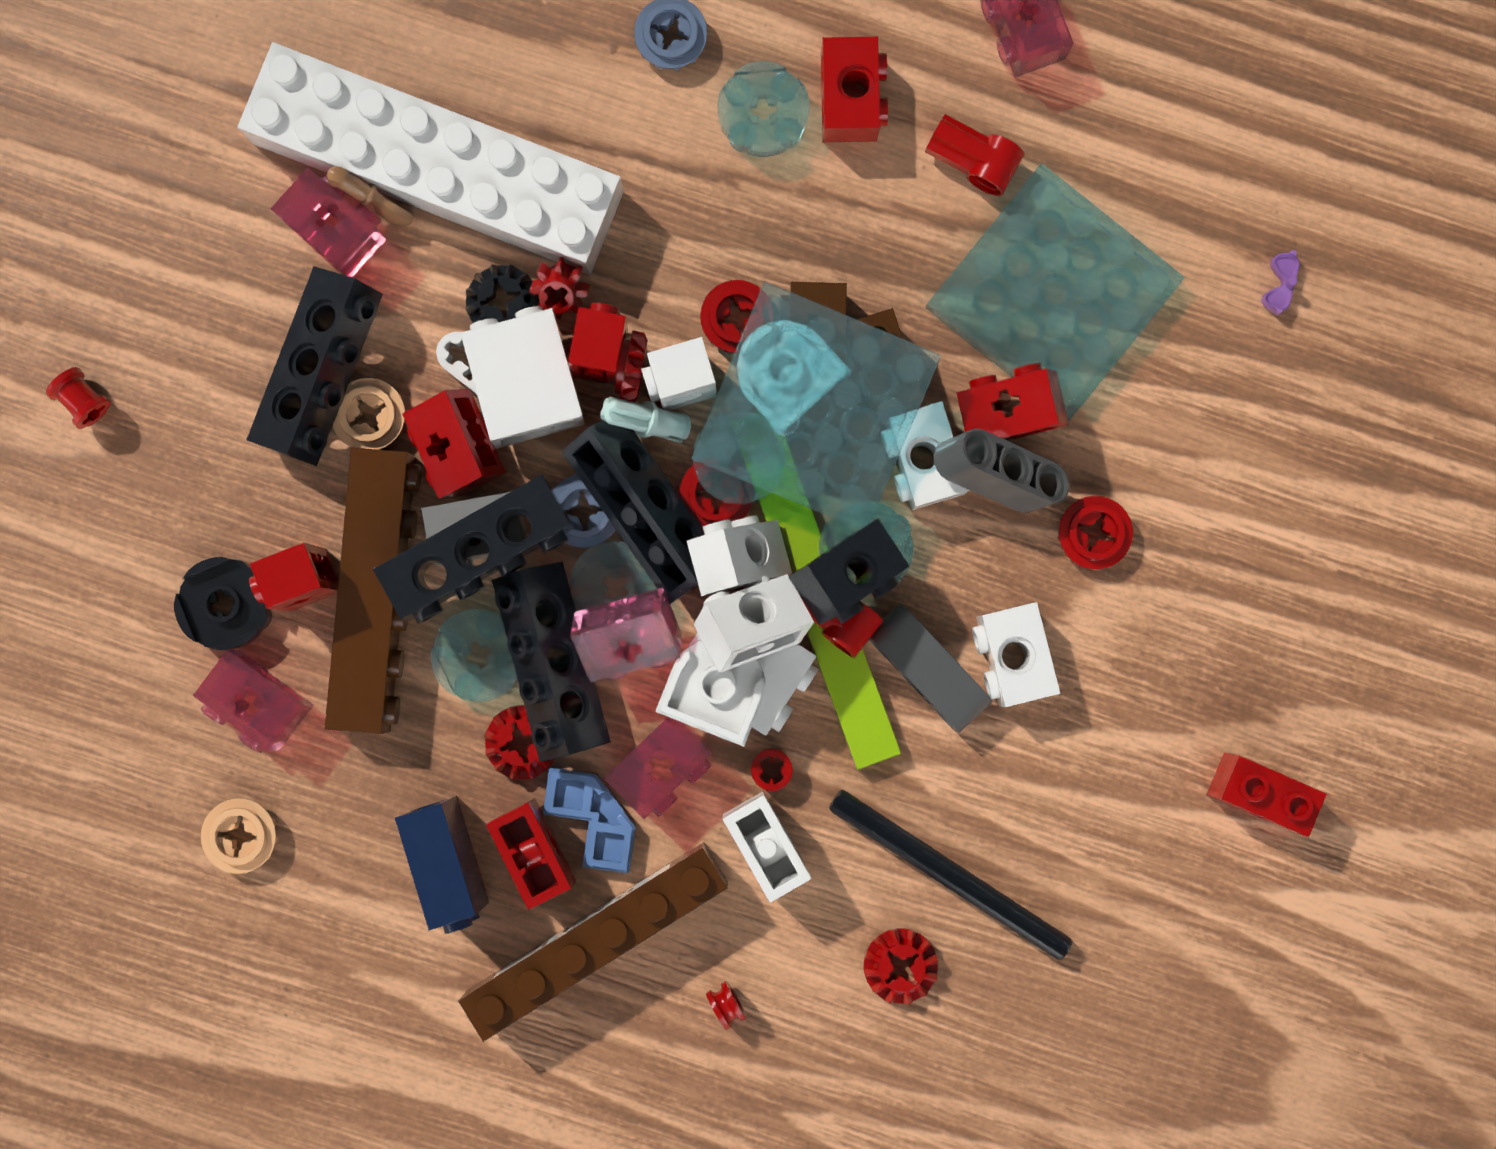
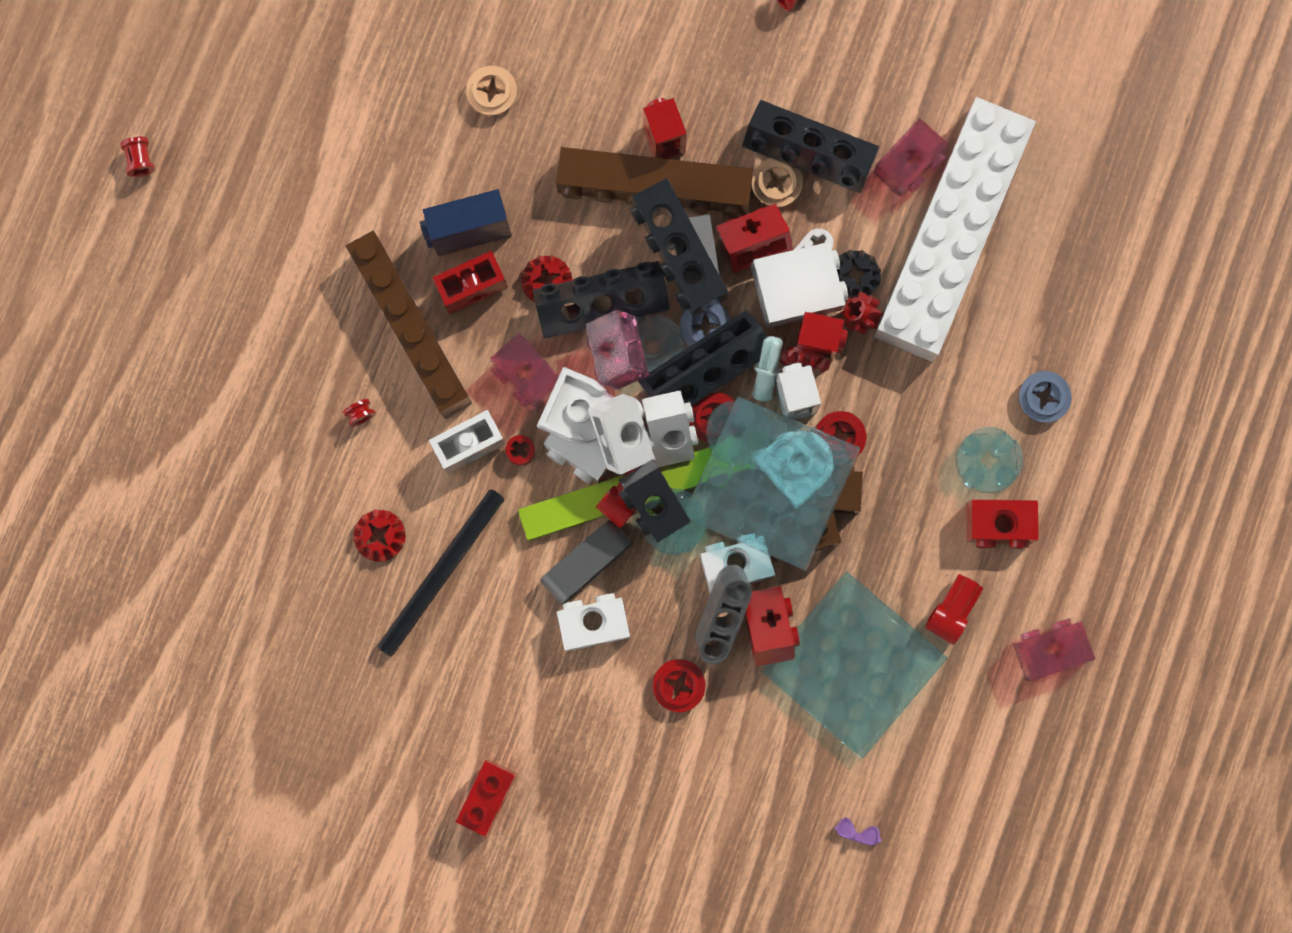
camera: 100 degrees right, 5 degrees down
black plate [174,557,272,650] -> none
clear pink brick [193,650,313,753] -> none
medium nougat piece [326,166,414,226] -> none
clear light blue plate [431,609,518,702] -> none
medium blue tile [543,767,636,873] -> none

